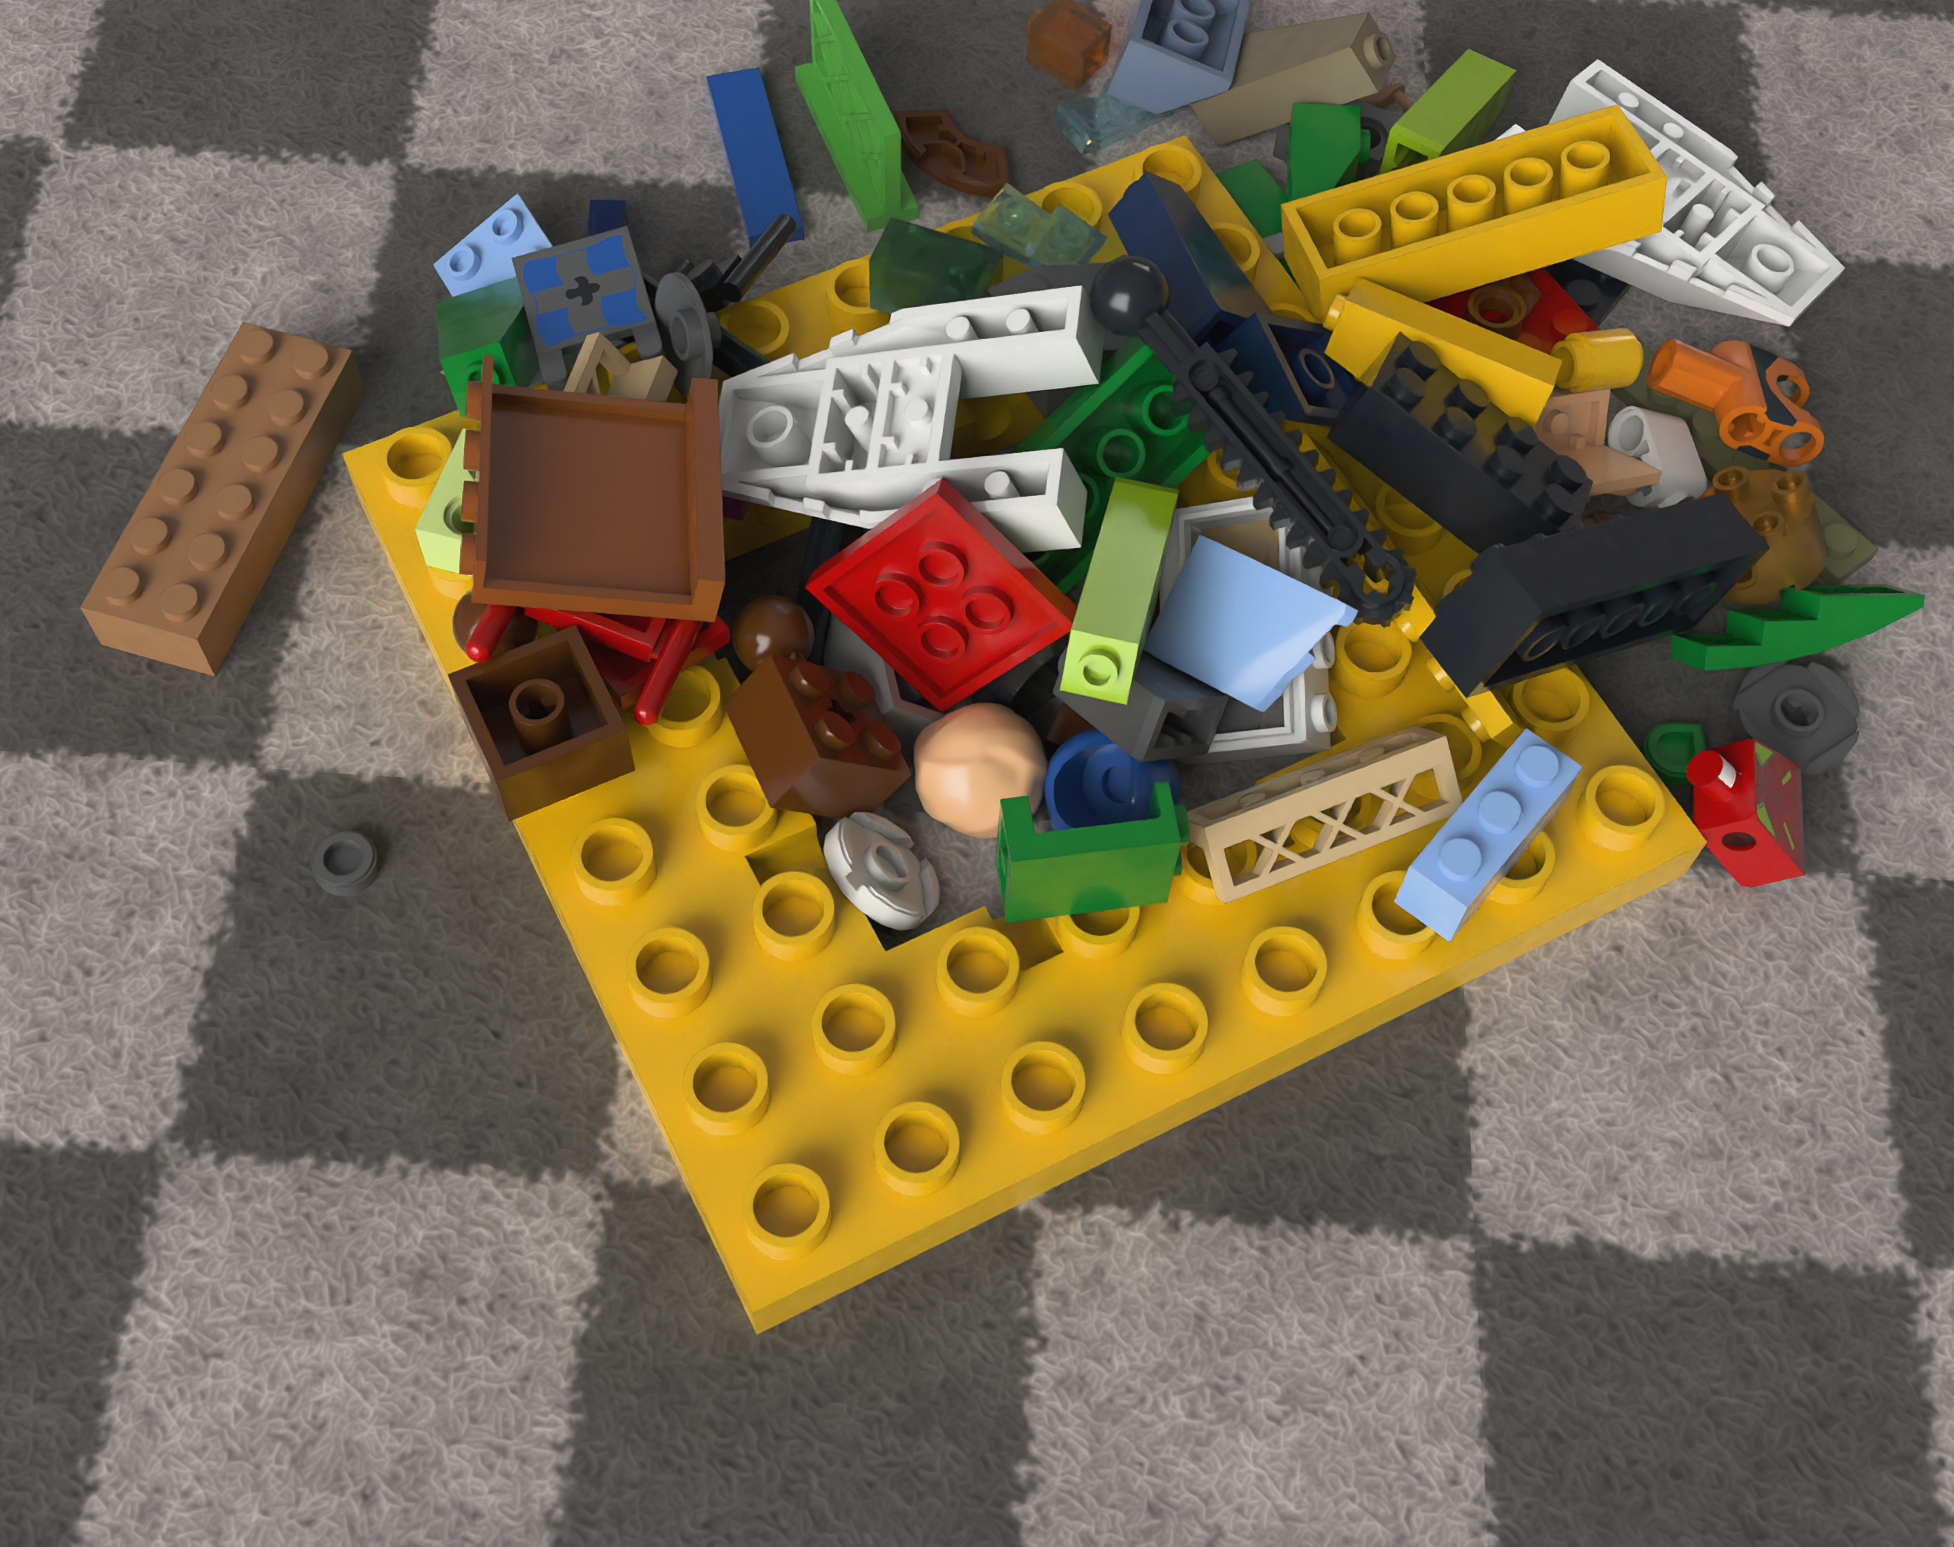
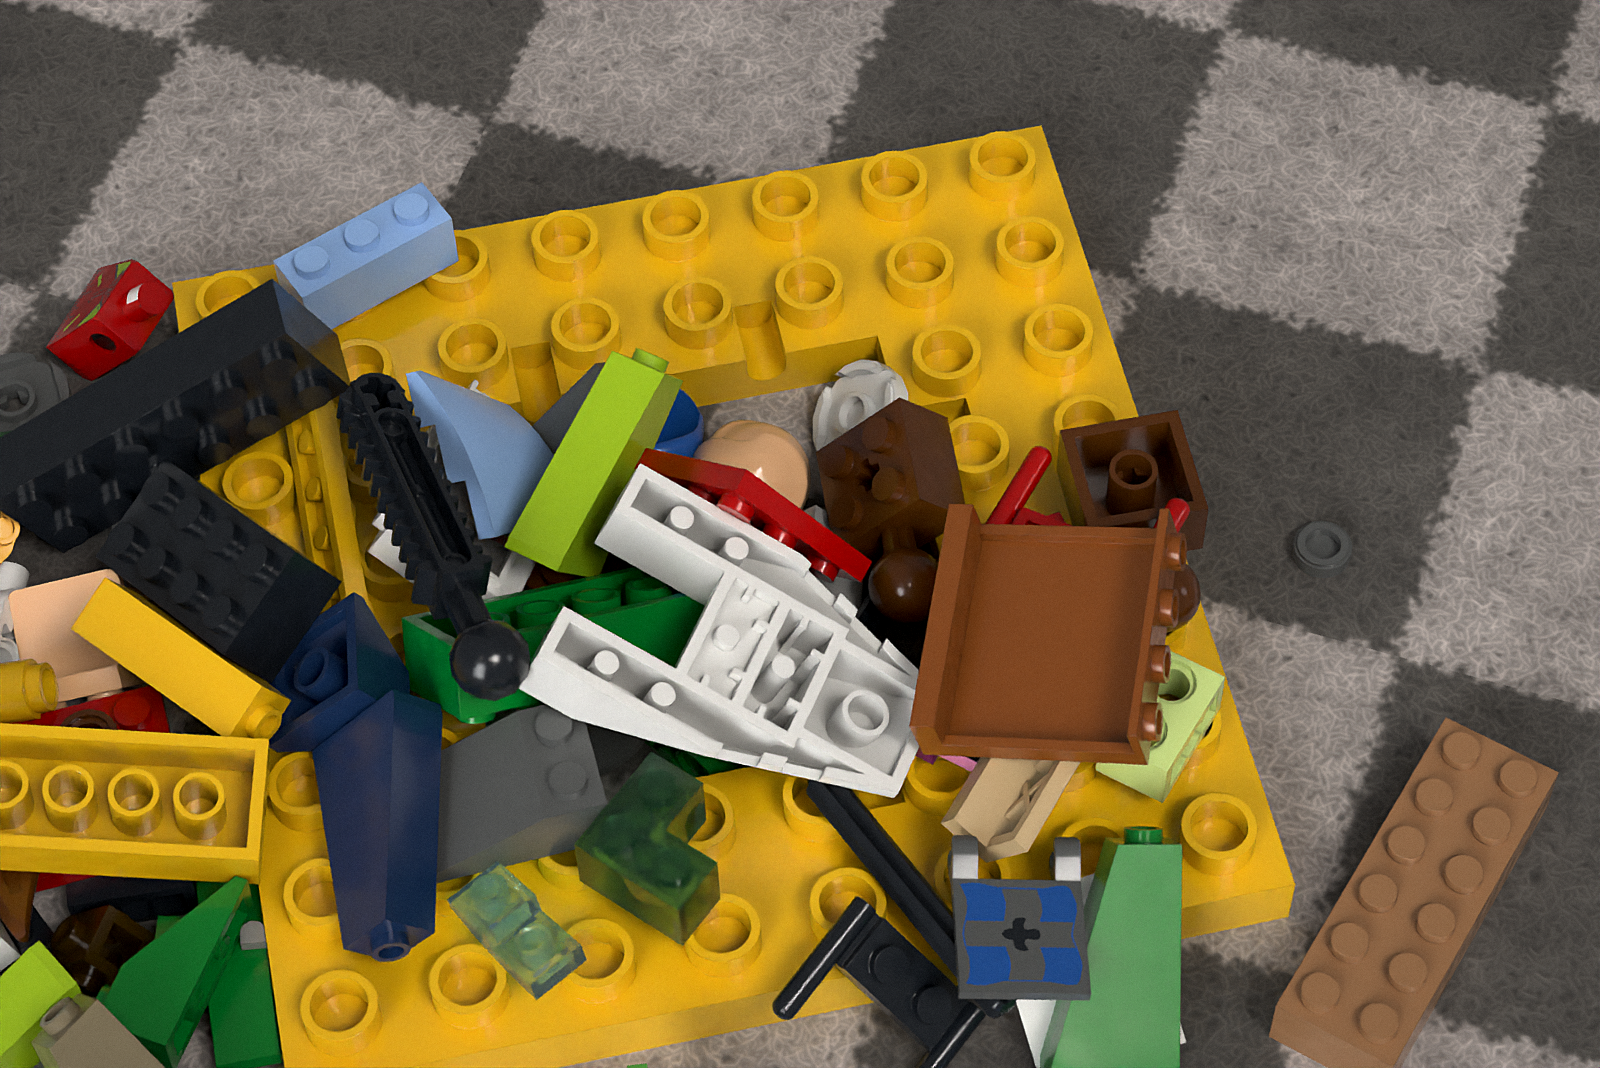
camera: 160 degrees left, 5 degrees down
dark grey dish [655,272,721,397] -> none
green panel [995,781,1189,923] -> none
tan fence [1187,725,1463,904] -> none

